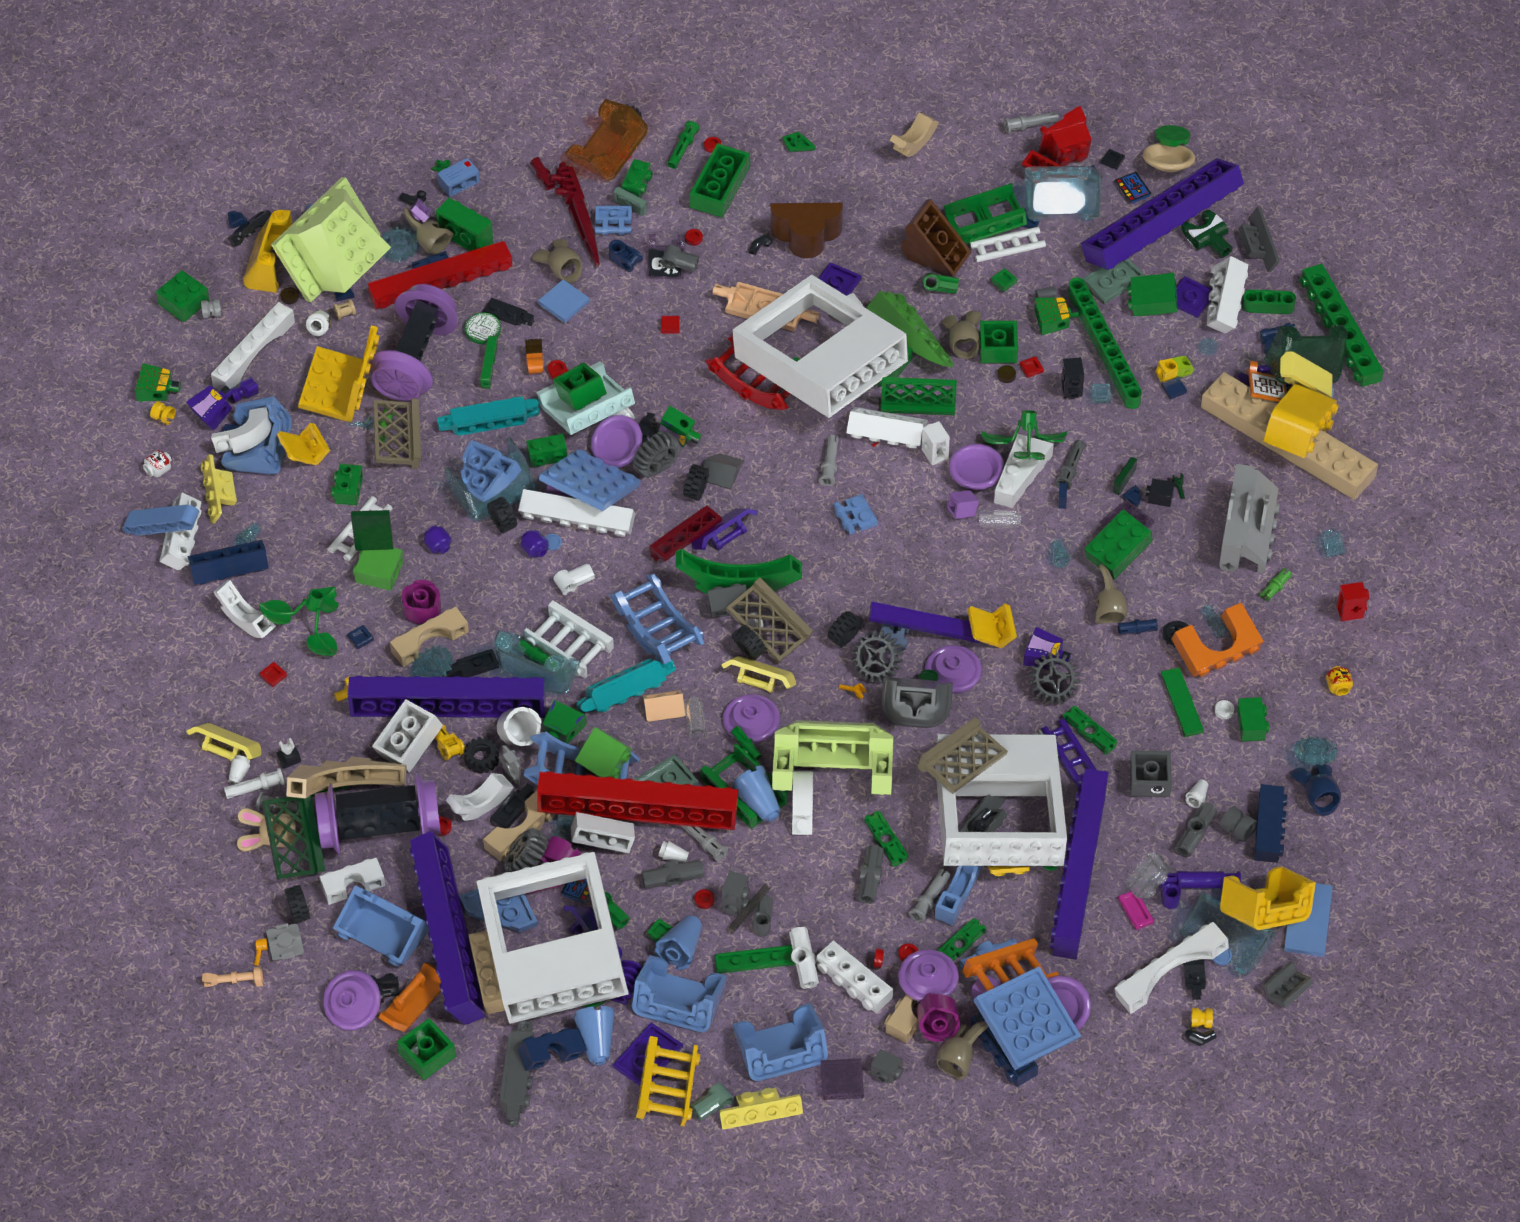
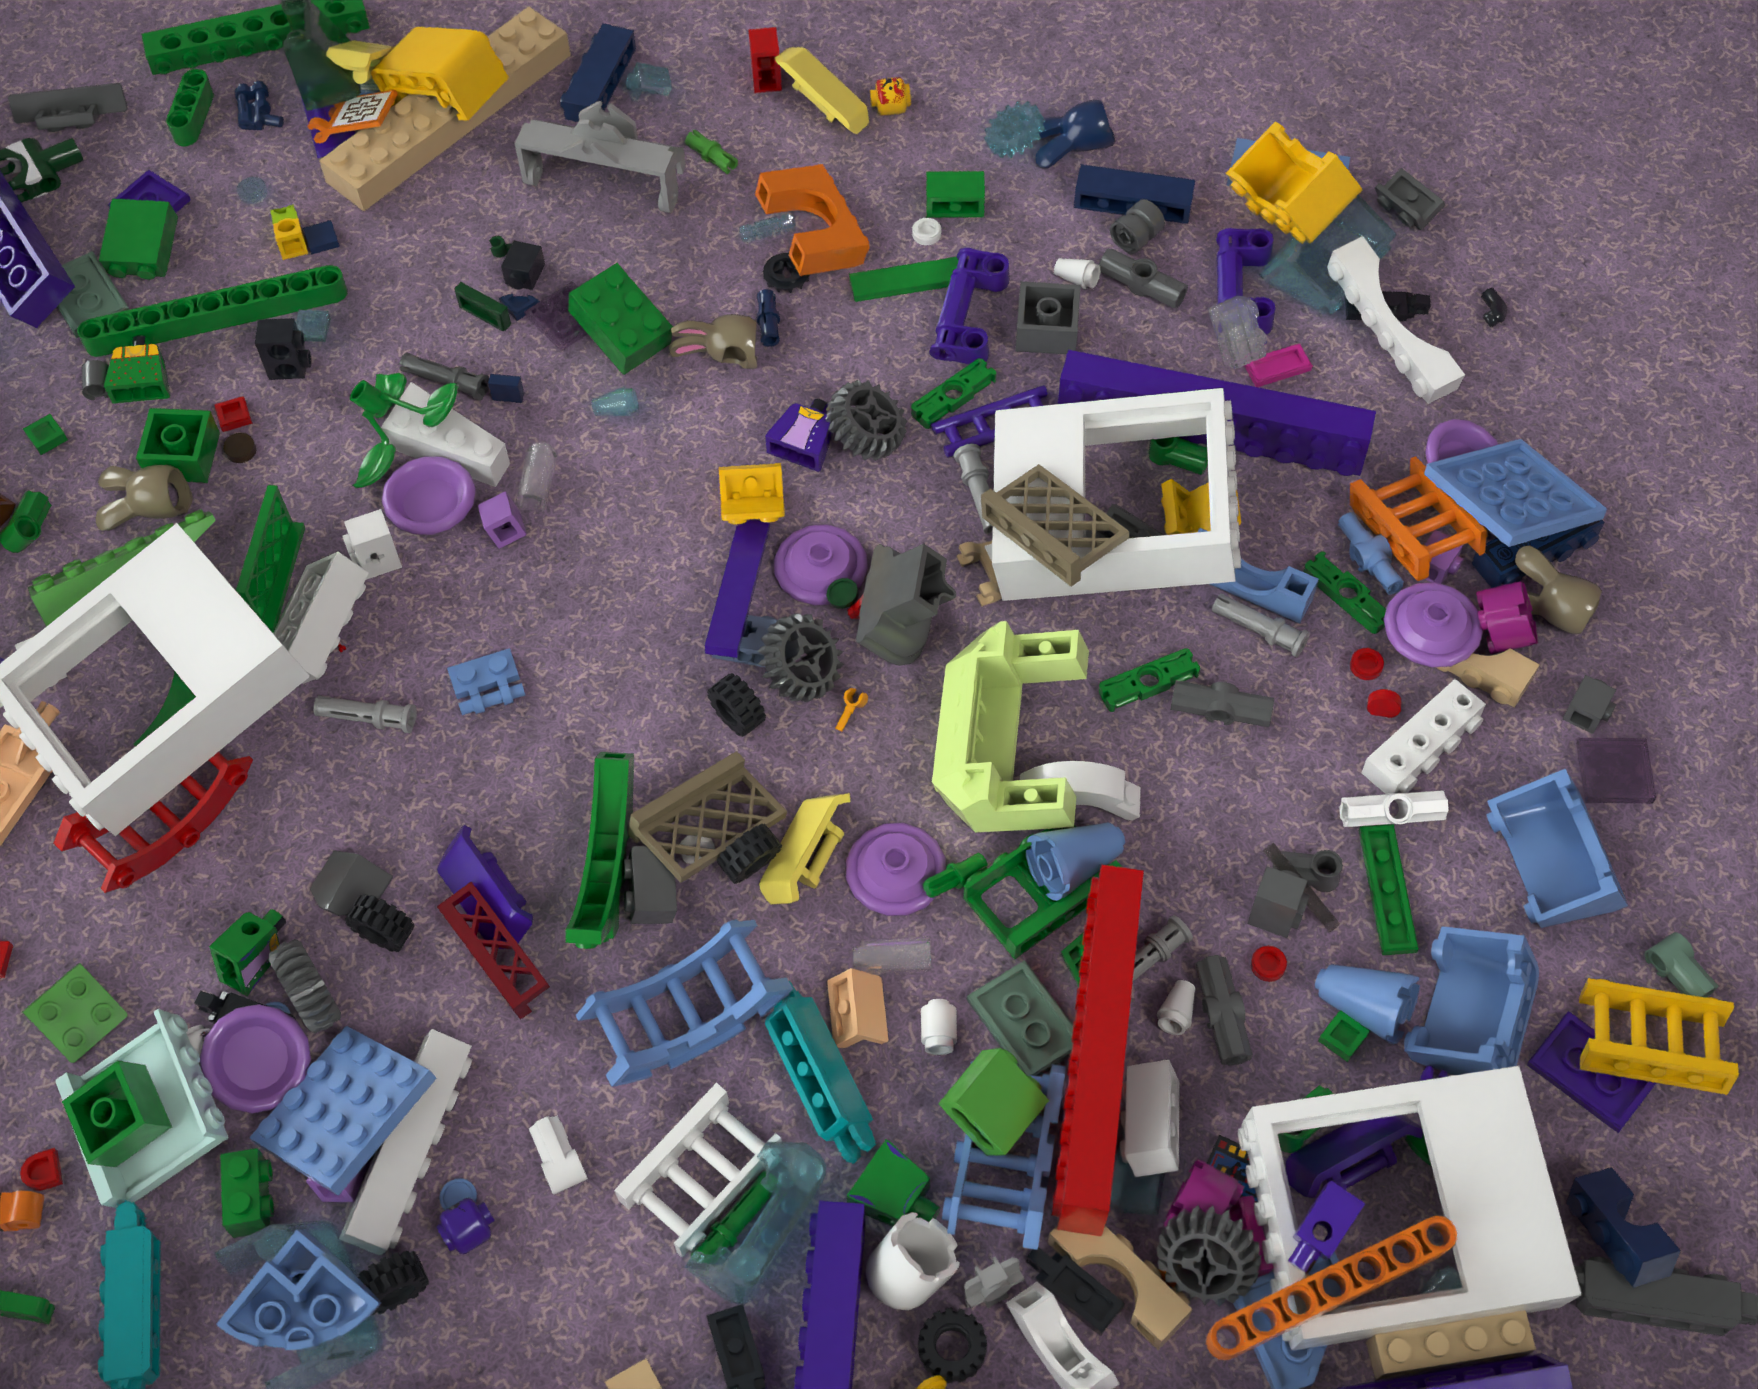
camera: 85 degrees left, 5 degrees up
medium blue cone [574,1006,615,1065] -> none
light yellow bracket [719,1088,803,1129] -> none
yellow wheel [1191,1007,1213,1029] -> none
white wedge [1207,256,1249,333] -> none
none -> bright green bracket [22,963,127,1063]
none -> dark blue brick [560,23,636,122]
none -> light yellow piece [775,47,869,135]
none -> white brick [921,999,957,1055]
none -> dark purple piece [929,247,1010,364]
none -> orange beam [1206,1216,1457,1360]
none -> dark purple torso [1288,1181,1365,1275]

